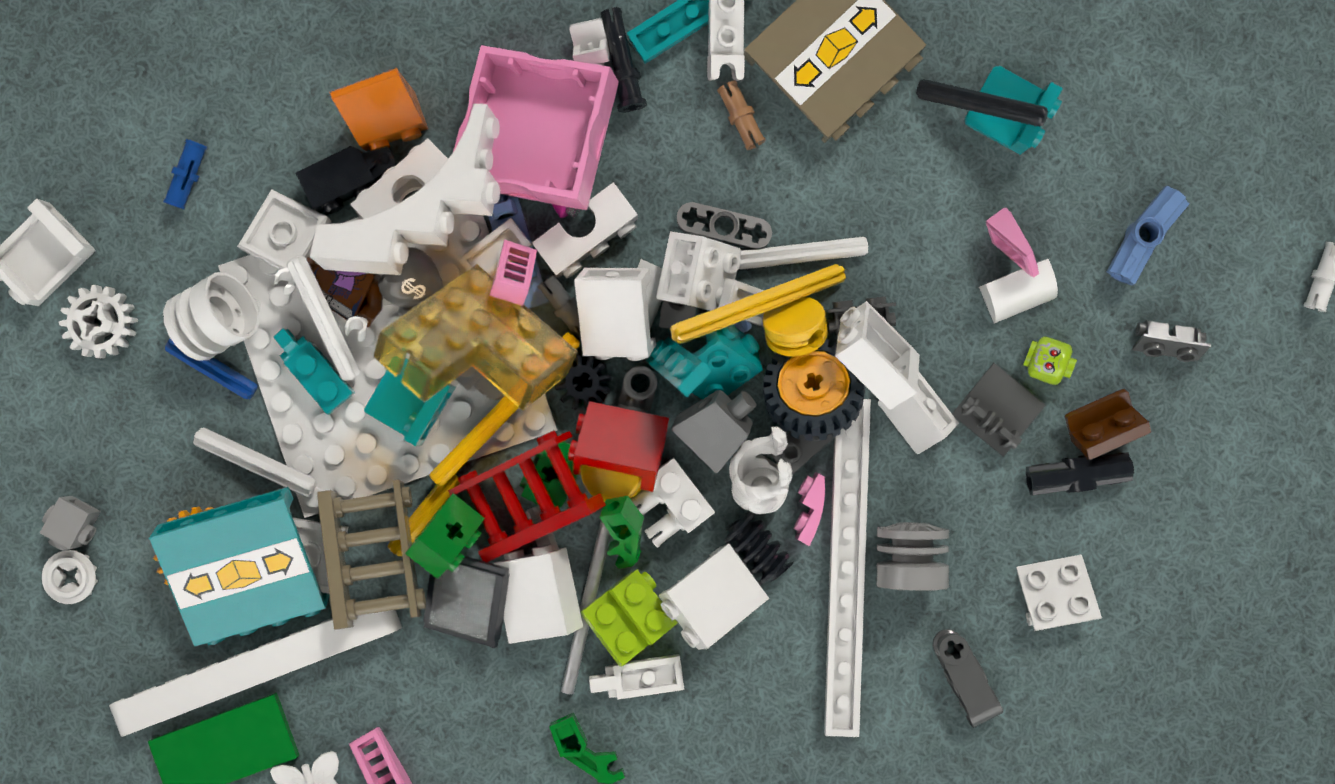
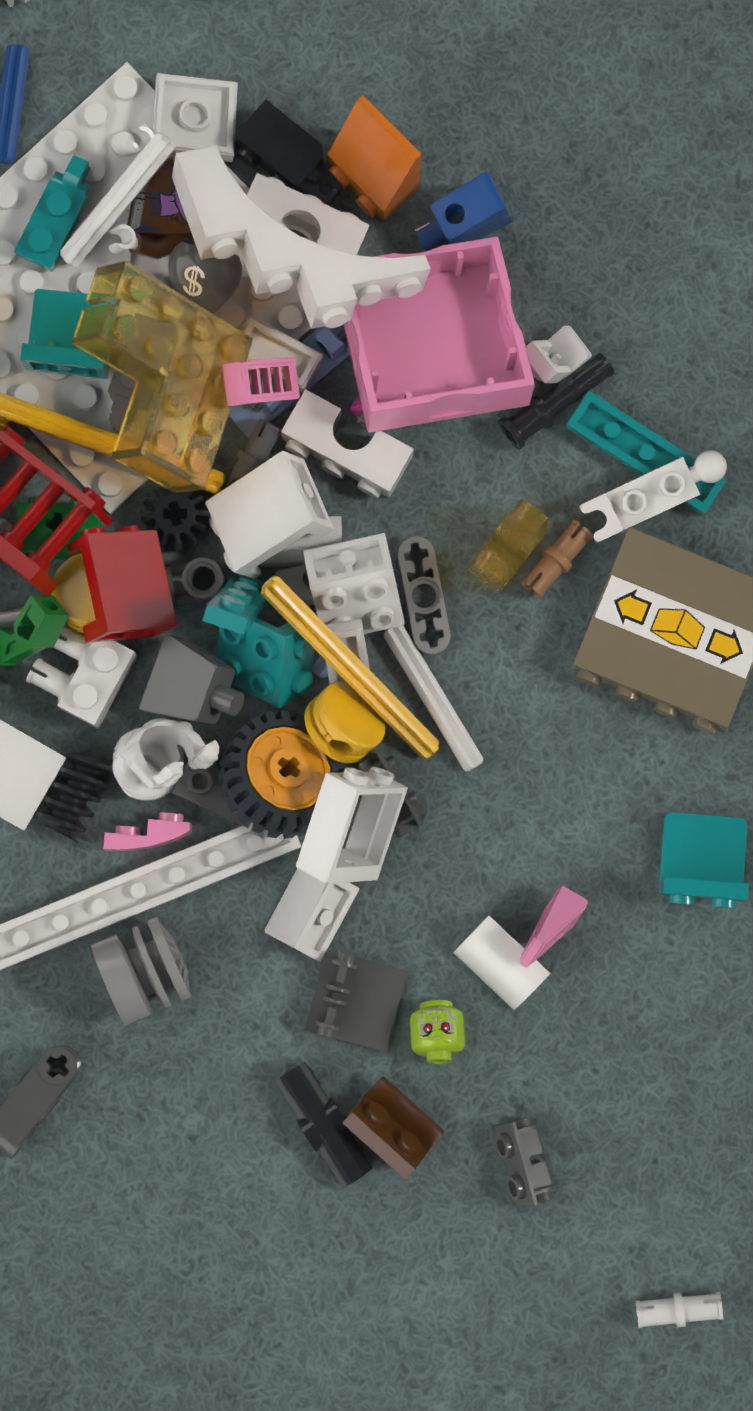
camera: 70 degrees right, 5 degrees down
white wheel [163,272,259,361] -> none
black axle [916,79,1048,127] -> none
white hinge [1016,554,1102,631] -> none
medium blue piece [1106,186,1189,285] -> none
none -> blue torso [415,171,513,251]
none -> clear yellow piece [466,499,550,595]

